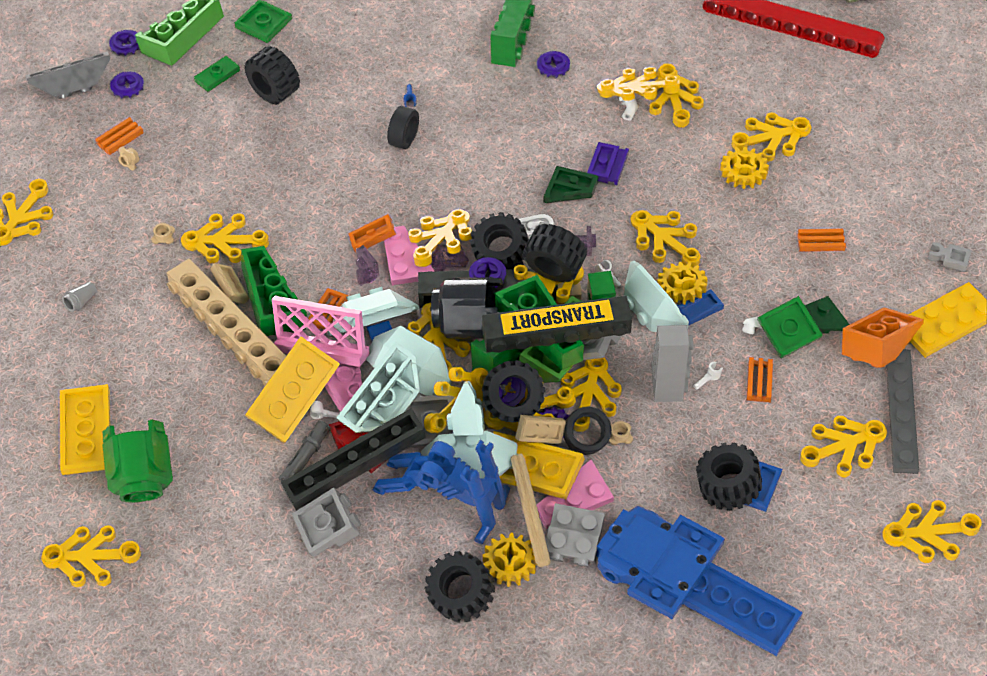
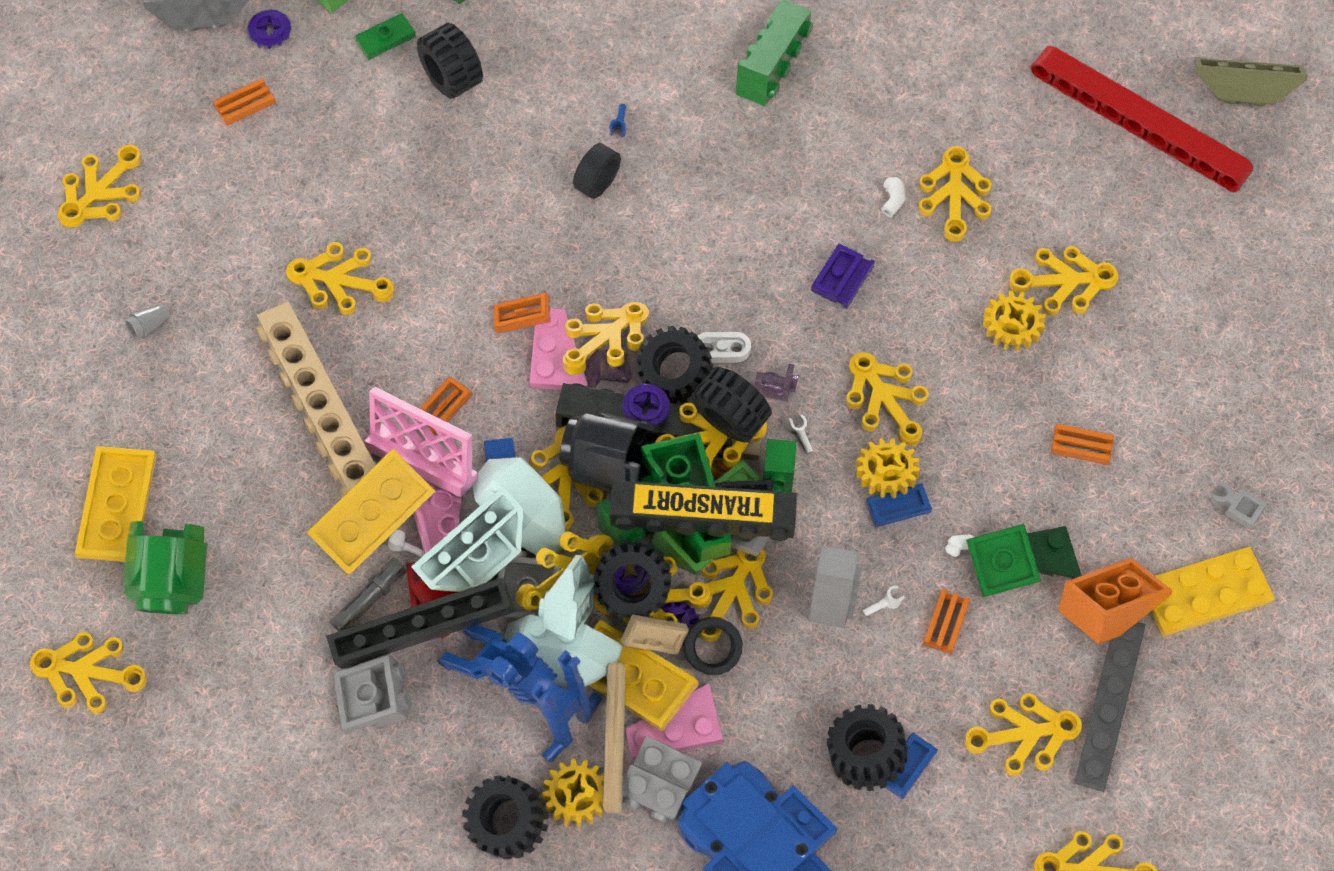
camera: 10 degrees right, 10 degrees up
tan plate [118,146,139,171] -> none
tan plate [151,223,175,244] -> none
tan plate [210,263,249,304] -> none
green wedge [241,246,307,336] -> none
light aqua wedge [327,287,419,337] -> none
clear purple bracket [355,245,380,286] -> none
dark purple gear [537,51,570,78] -> none
dark green wing [543,166,599,203] -> none
yellow plant [597,67,680,101] -> none
tan plate [609,421,633,445] -> none
light aqua wedge [624,260,689,332] -> none

